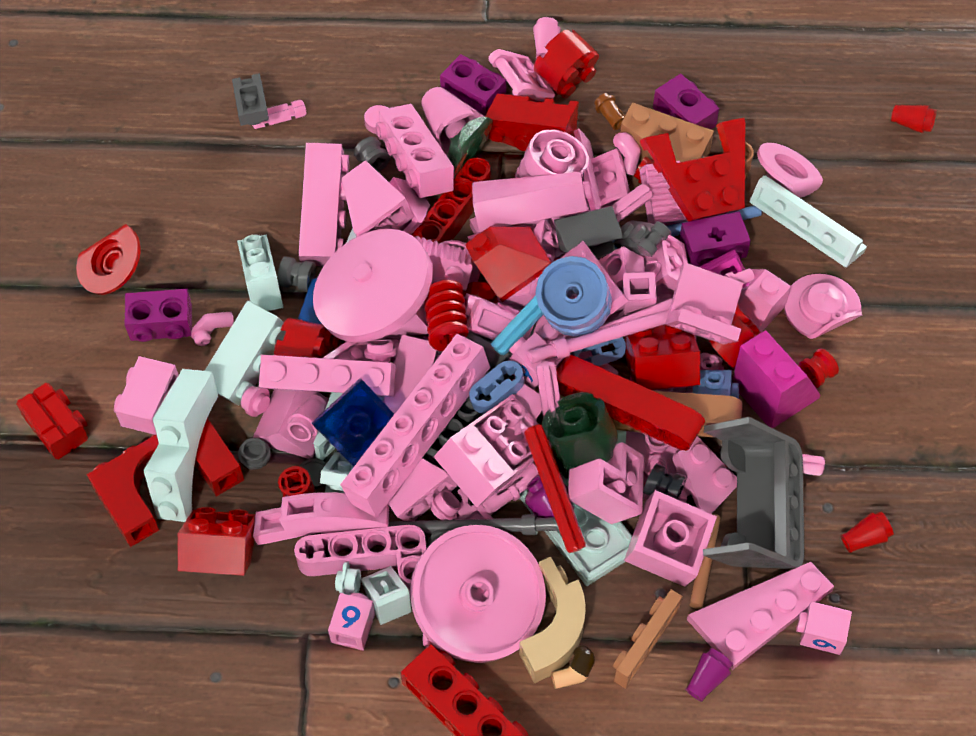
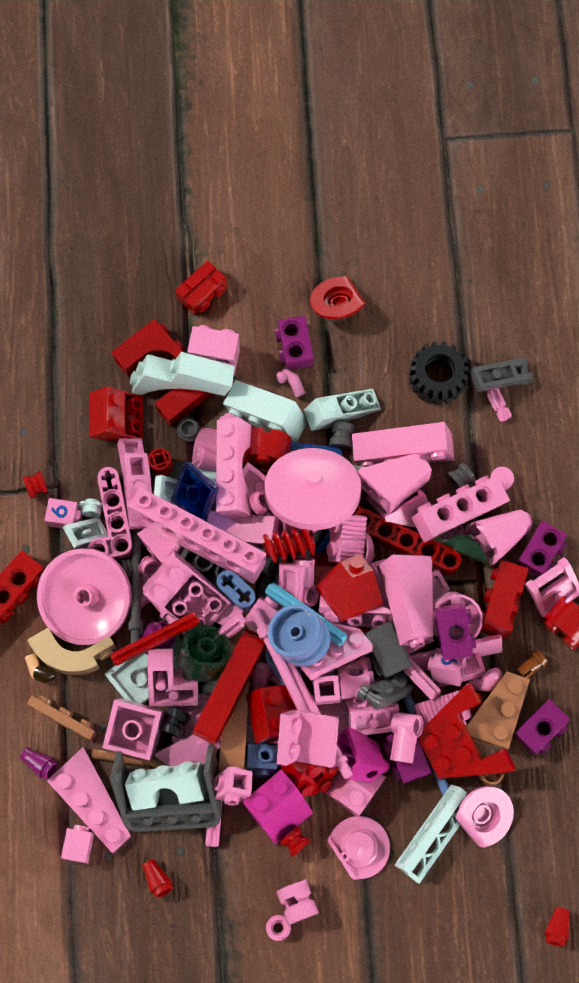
camera: 85 degrees right, 15 degrees up
none -> red wheel [23,471,49,499]
none -> light aqua arch [125,762,207,811]
none -> bright pink brick [214,767,252,805]
none -> bright pink plate [266,915,291,941]
none -> bright pink wheel [276,880,319,925]
none -> bright pink piece [390,712,423,764]
none -> black tyre [409,341,469,405]
none -> bright pink brick [428,647,466,686]
none -> magenta brick [434,603,476,660]

